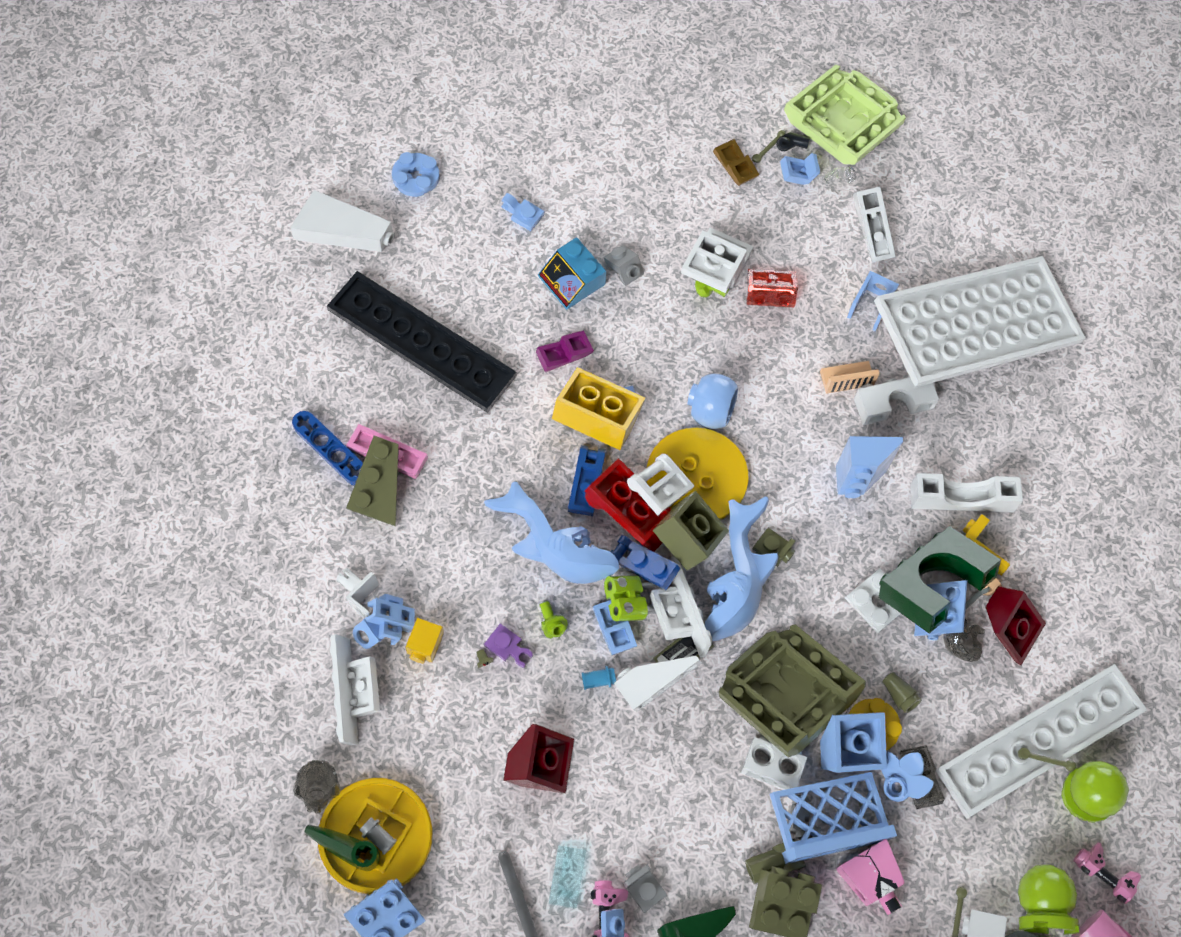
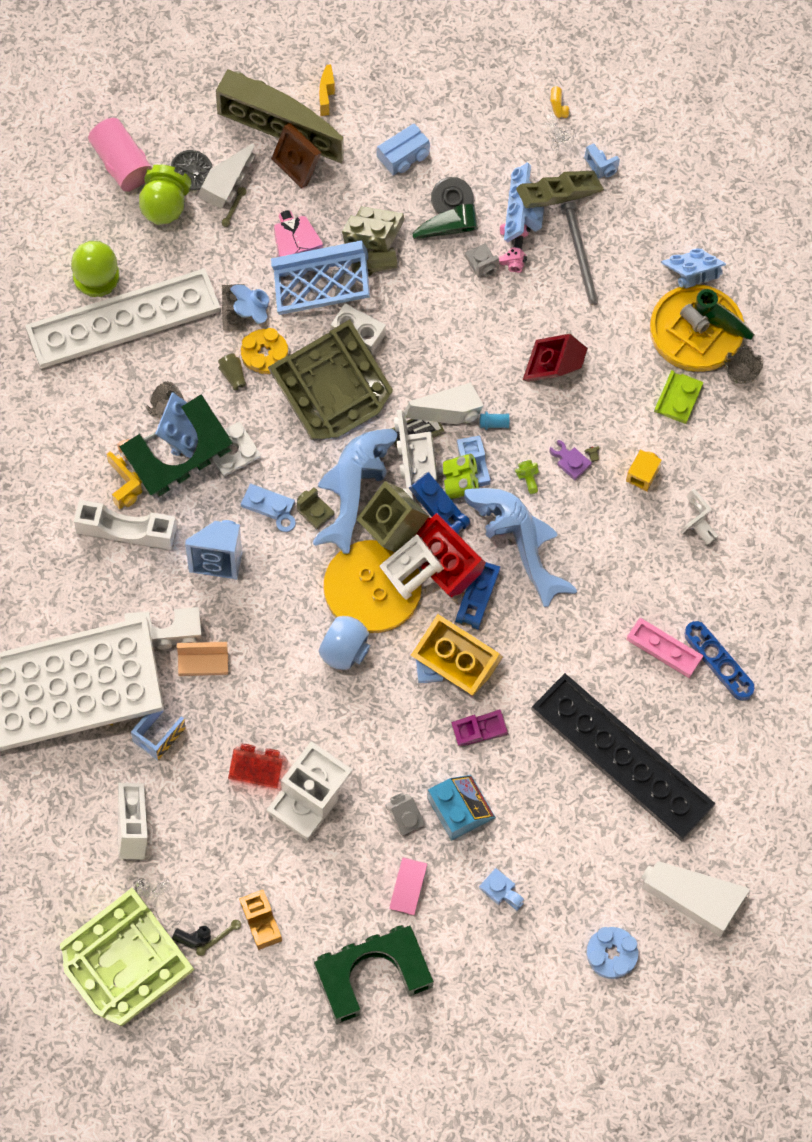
camera: 170 degrees left, 0 degrees up
white bracket [330,634,380,745] -> none
olive wing [346,436,399,527] -> none
light blue piece [353,594,415,649] -> none
clear light blue tile [548,845,586,909] -> none
light blue bracket [780,153,820,185] -> none
light blue slope [820,712,887,773] -> none
dark red slope [985,586,1046,665] -> none
olive hinge [1018,748,1076,771] -> none
bright pink piece [1073,843,1141,904] -> none
none -> light blue hinge [241,483,295,532]
none -> dark green arch [314,925,434,1025]
none -> bright pink slope [389,857,428,915]
none -> lime plate [654,370,704,424]

